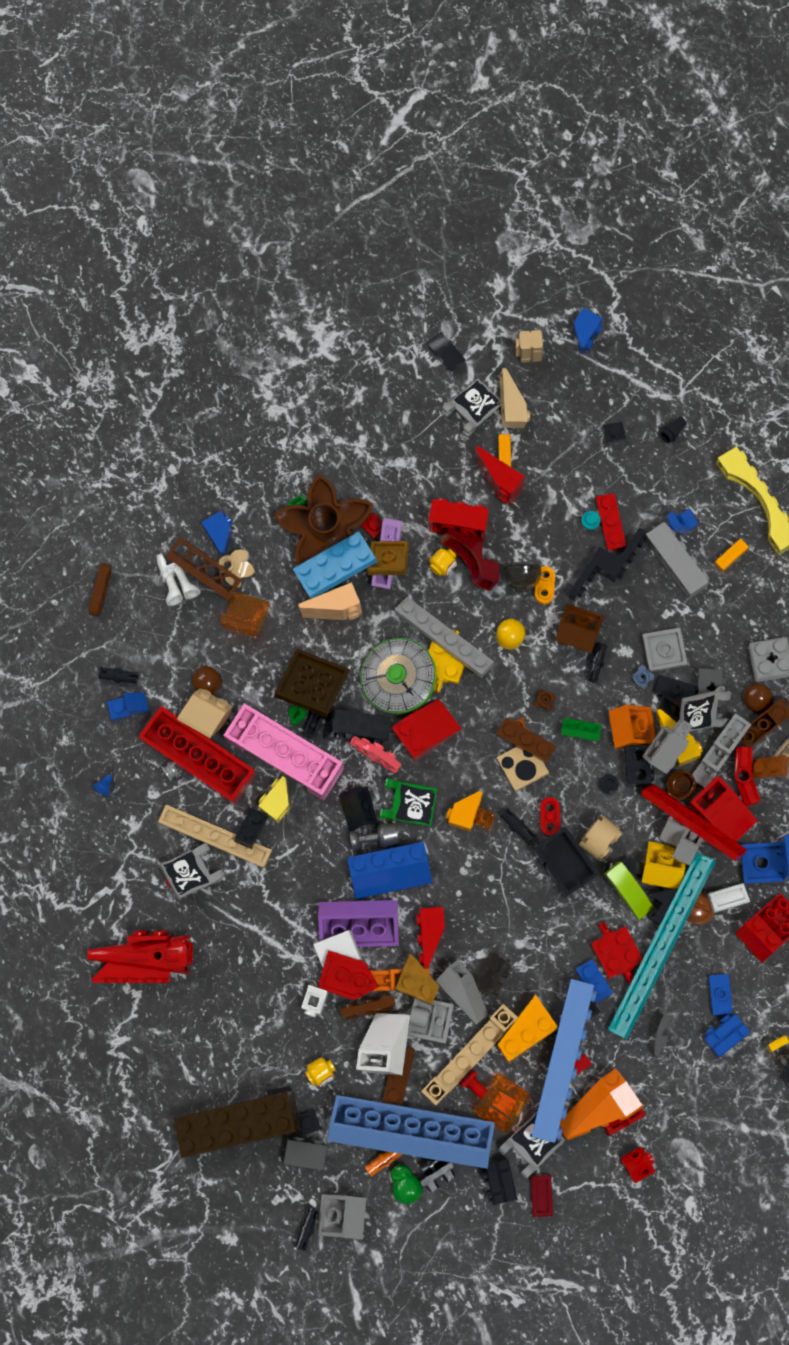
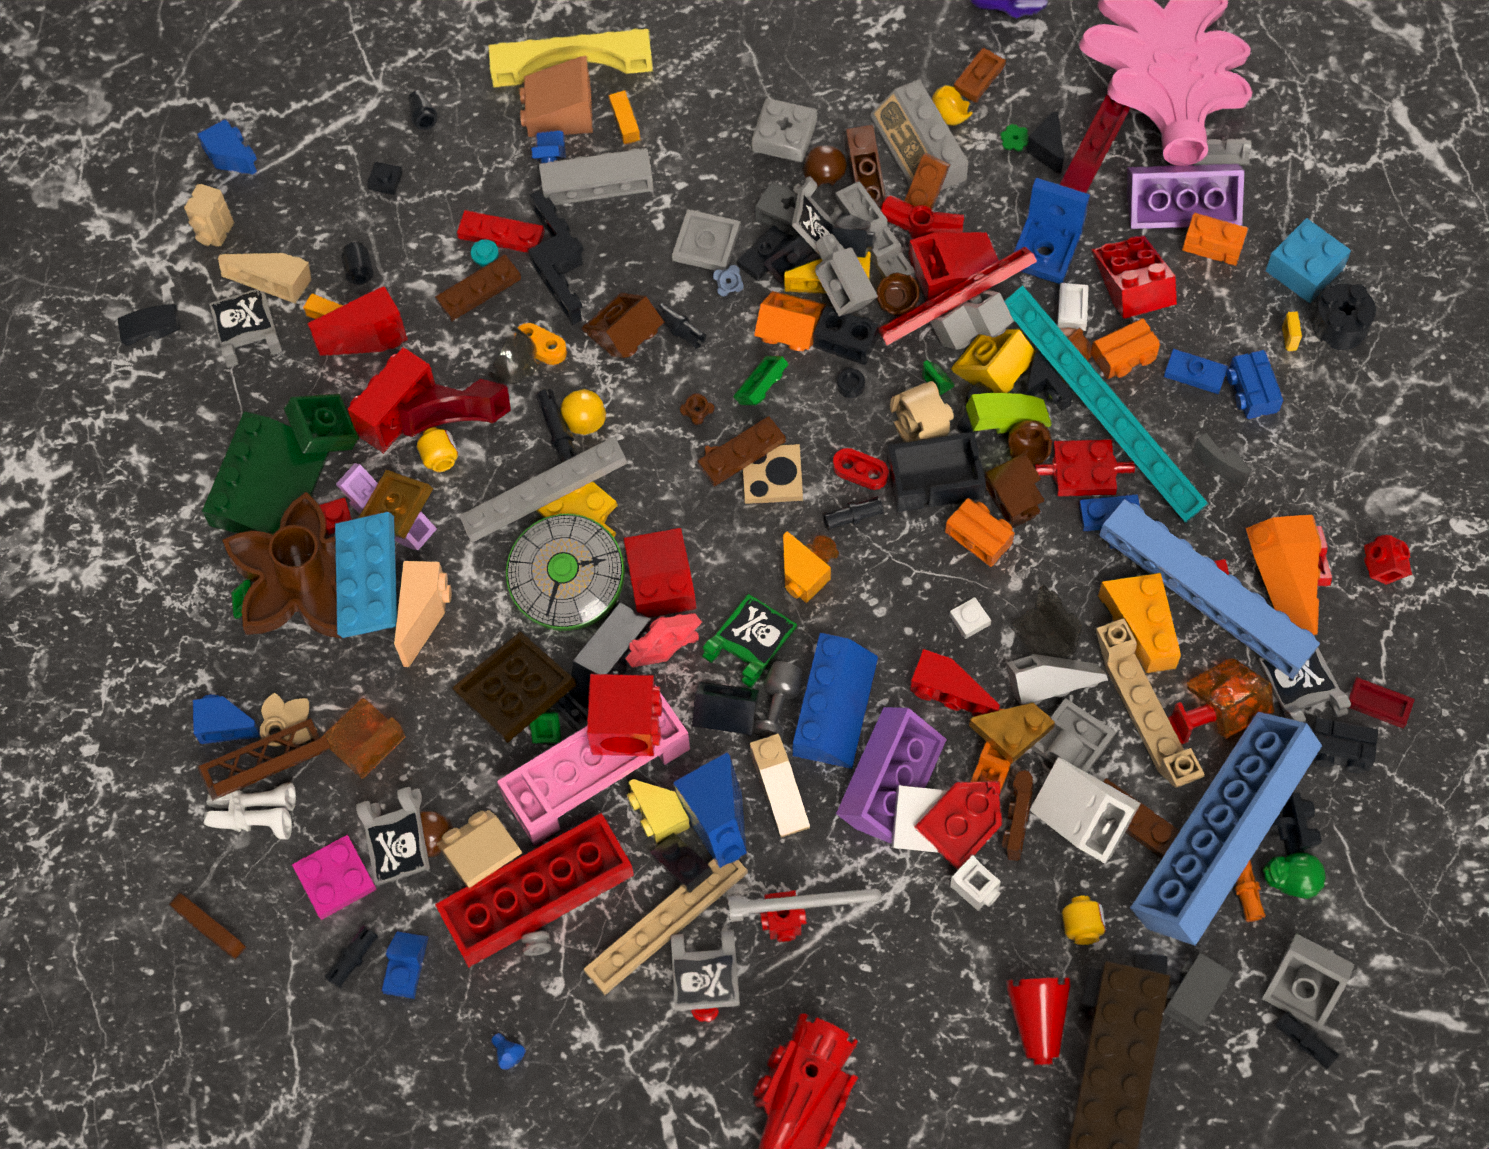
camera: 70 degrees left, 10 degrees down
none -> dark green slope [202,411,329,535]
none -> dark green brick [284,394,359,454]
none -> dark pink plate [292,835,377,920]
none -> black brick [341,242,374,285]
none -> flag [356,787,430,886]
none -> reddish brown plate [435,254,521,322]
none -> nougat slope [520,56,593,137]
none -> black pin [536,389,577,463]
none -> red brick [587,674,662,756]
none -> blue slope [673,753,747,868]
none -> light grey piece [728,889,882,922]
none -> slope [750,733,810,838]
none -> red brick [760,890,807,942]
none -> black slope [833,213,875,258]
none -> green slope [922,360,955,396]
none -> orange brick [945,498,1015,567]
none -> white plate [949,597,991,639]
none -> reddish brown piece [984,453,1044,528]
none -> red cone [1006,978,1071,1065]
none -> reddish brown hair [1008,420,1052,466]
none -> orange brick [1091,318,1160,379]

